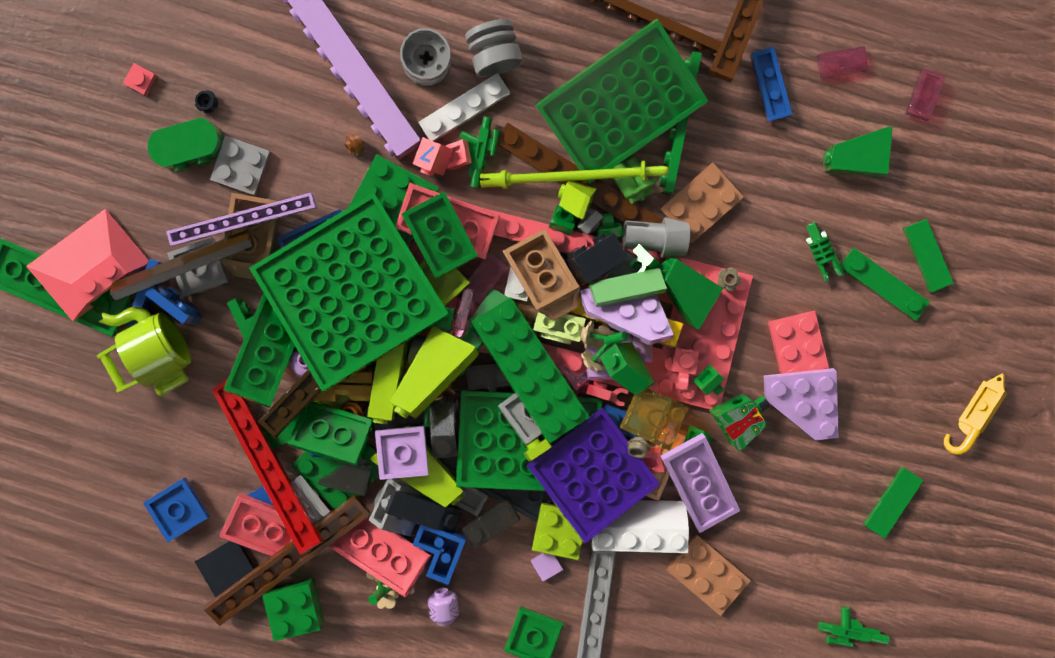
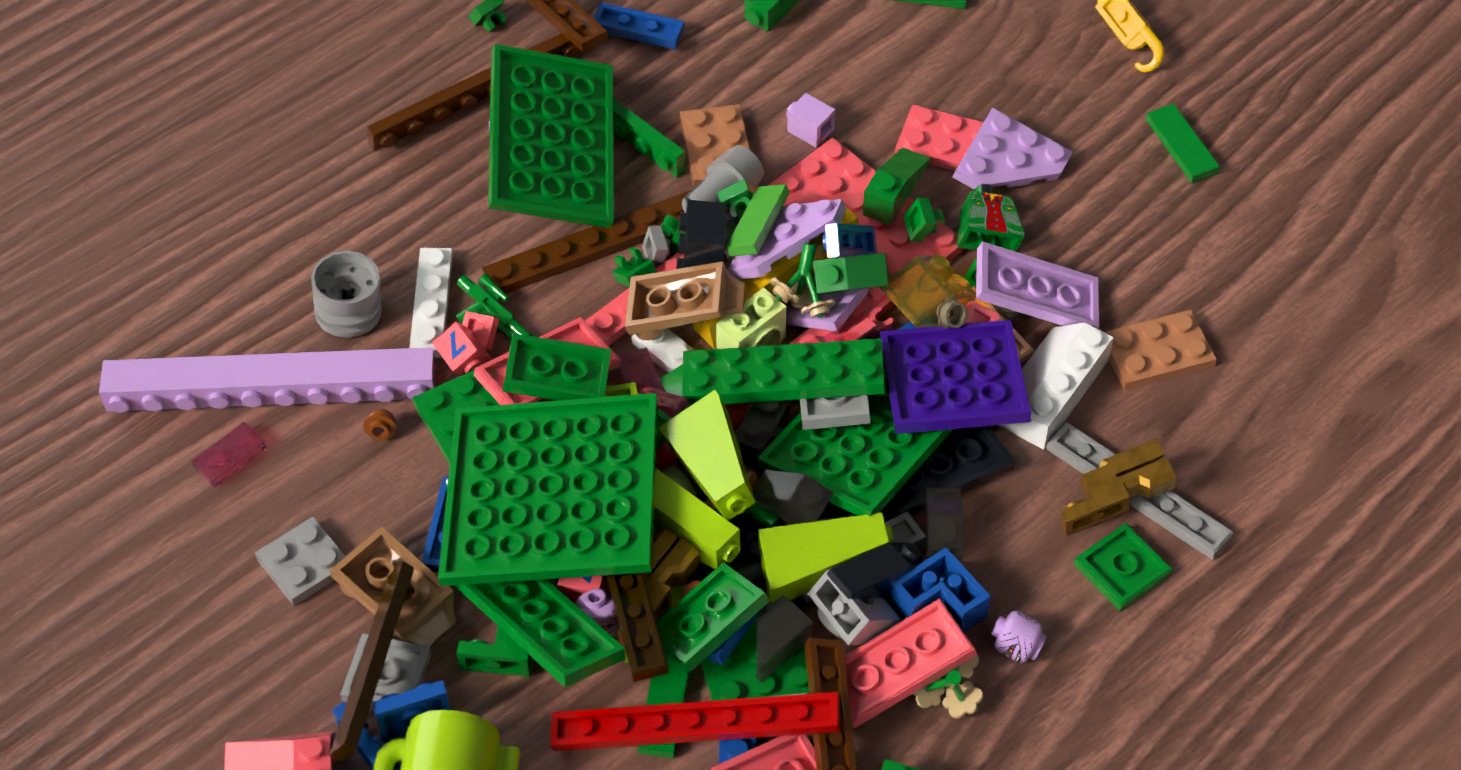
camera: 55 degrees left, 35 degrees down
coral plate [123,63,158,96] -> none
green brick [148,118,224,172] -> none
lavender piece [166,193,318,246] -> none
black plate [195,90,218,114] -> none
lavender plate [375,426,429,480] -> none
light grey wheel [465,19,524,77] -> none
lime bar [480,161,669,189] -> none
lime plate [523,438,551,461] -> none
lavender tile [531,553,563,581] -> none
lime plate [532,503,582,560] -> none
lime slope [558,181,596,219] -> none
bright green piece [612,156,659,204] -> none
green slope [660,258,723,330] -> none
coral plate [671,348,699,390] -> none
dark tan plate [718,267,741,291] -> none
green hinge [806,222,845,283] -> none
green piece [818,606,889,647] -> none
green plate [840,248,930,321] -> none
none -> clear pink plate [191,422,267,488]
none -> lavender brick [786,93,835,148]
none -> blue plate [823,223,877,258]
none -> green slope [863,147,930,226]
none -> pearl gold plate [1061,438,1176,536]

